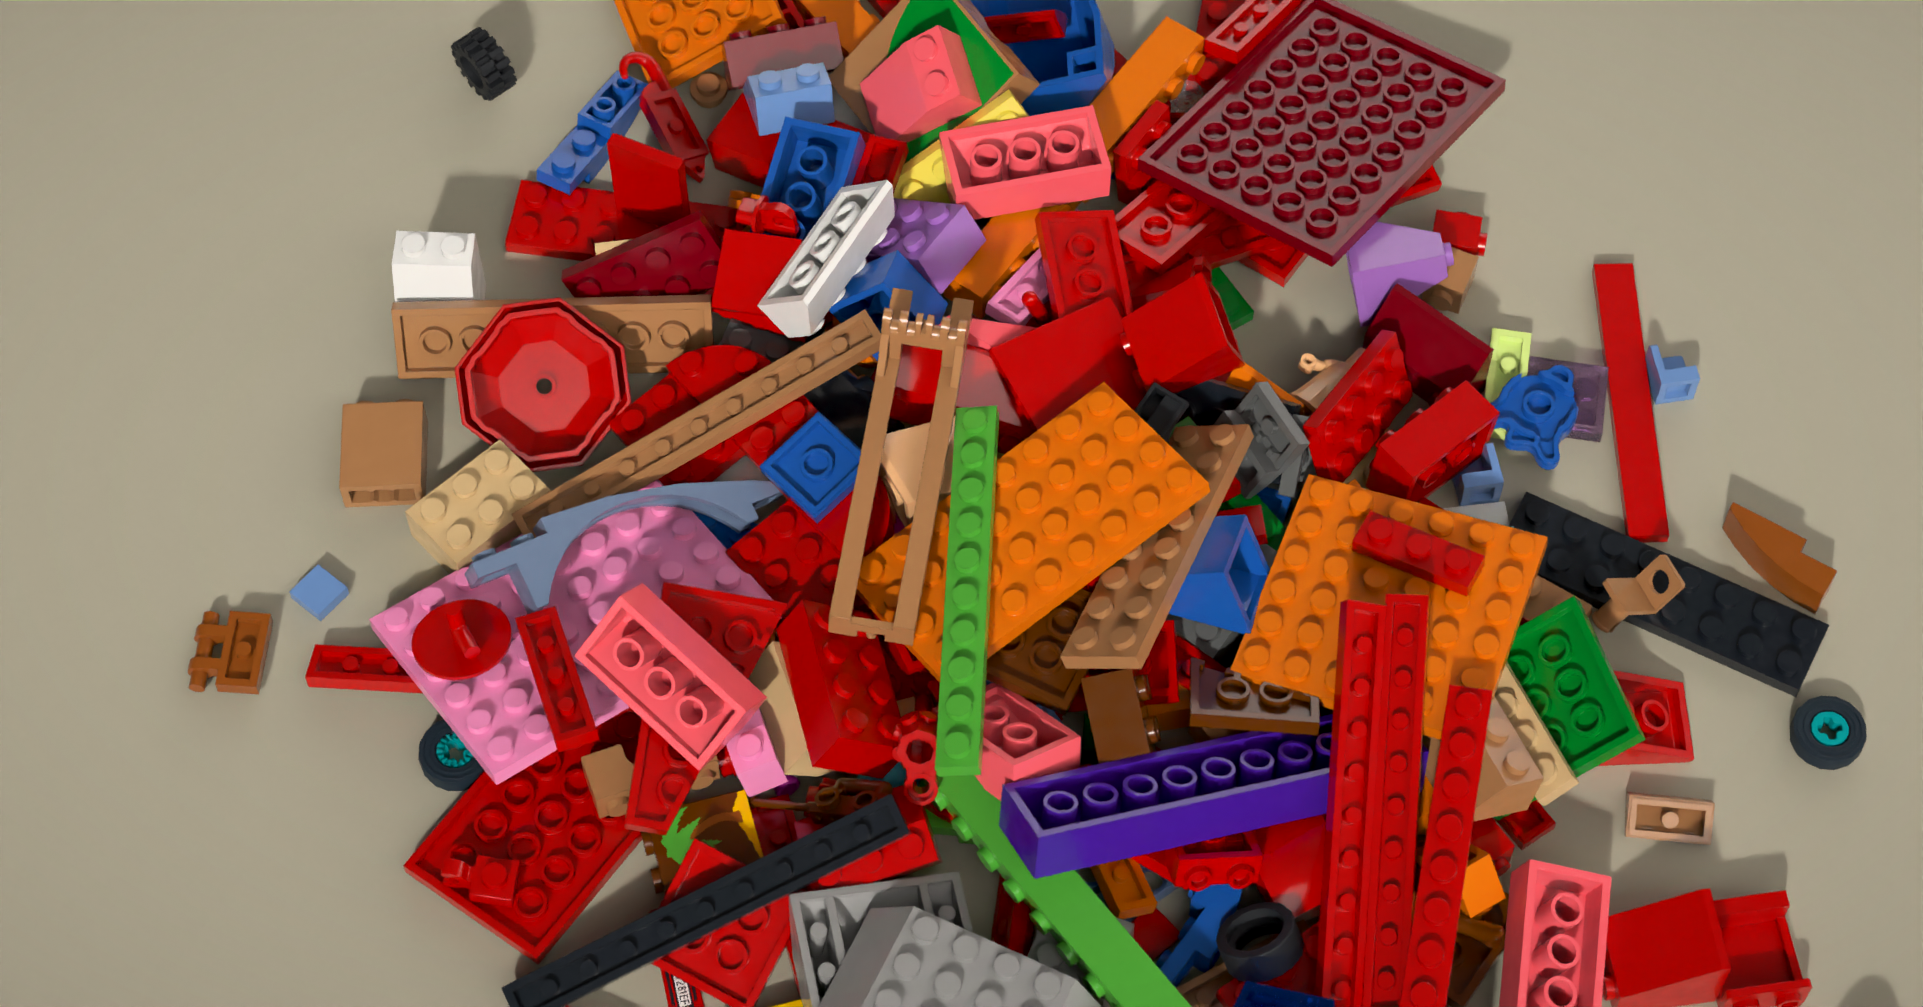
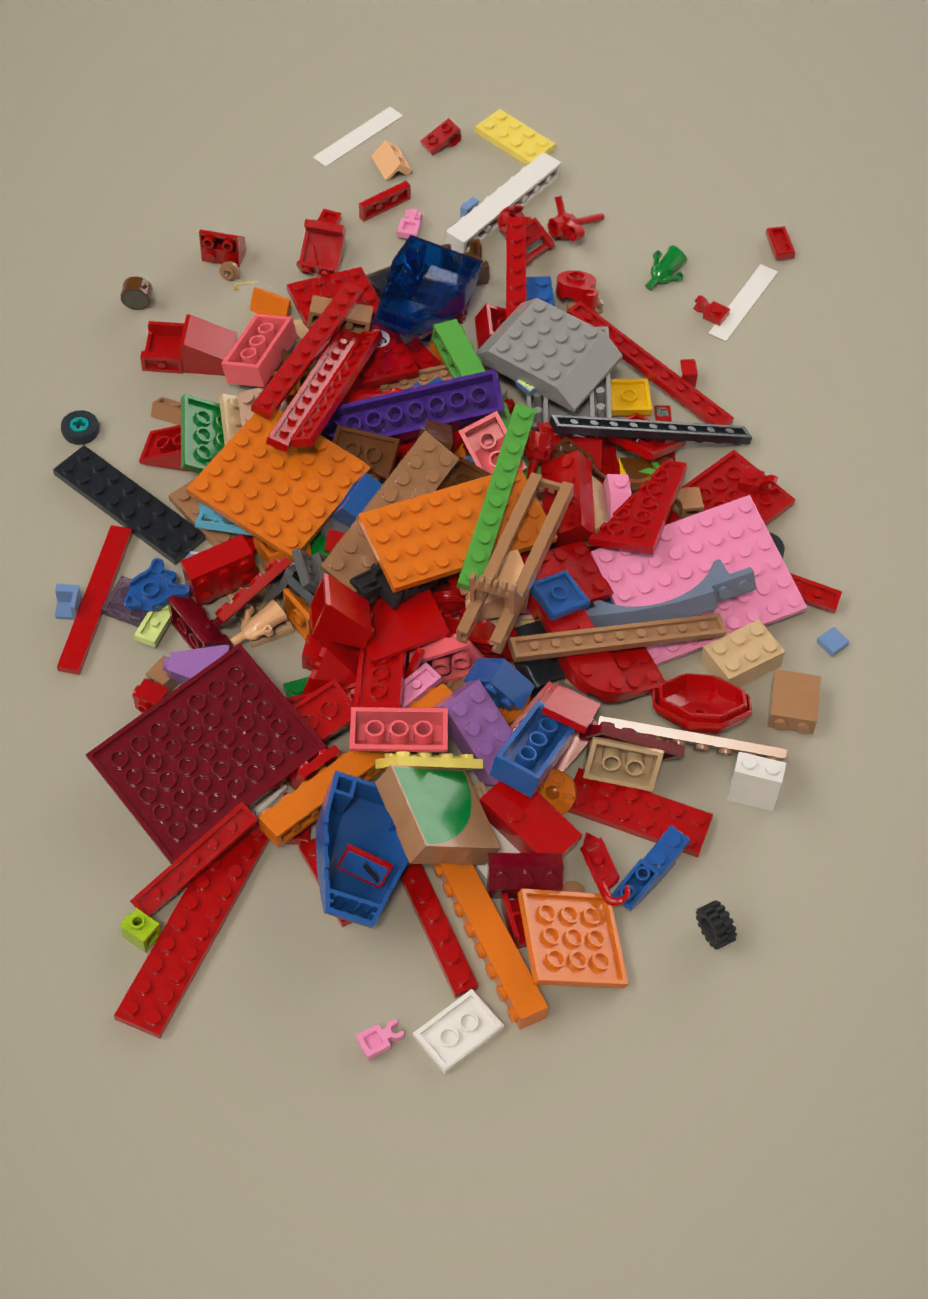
camera: 170 degrees left, 5 degrees down
dark orange plate [188,611,273,695] -> none
red shield [411,599,512,680] -> none
red plate [515,606,599,753] -> none
coral slope [574,583,767,771] -> none
red tile [607,133,690,227] -> none
red piece [736,195,800,237] -> none
medium blue slope [743,62,835,136] -> none
white slope [757,180,895,338] -> none
red plate [852,135,909,194] -> none
coral slope [860,25,982,143] -> none
black tyre [1216,902,1305,983] -> none
red plate [1352,510,1485,597] -> none
medium nougat bracket [1592,554,1685,633] -> none
dark orange slope [1722,502,1837,614] -> none

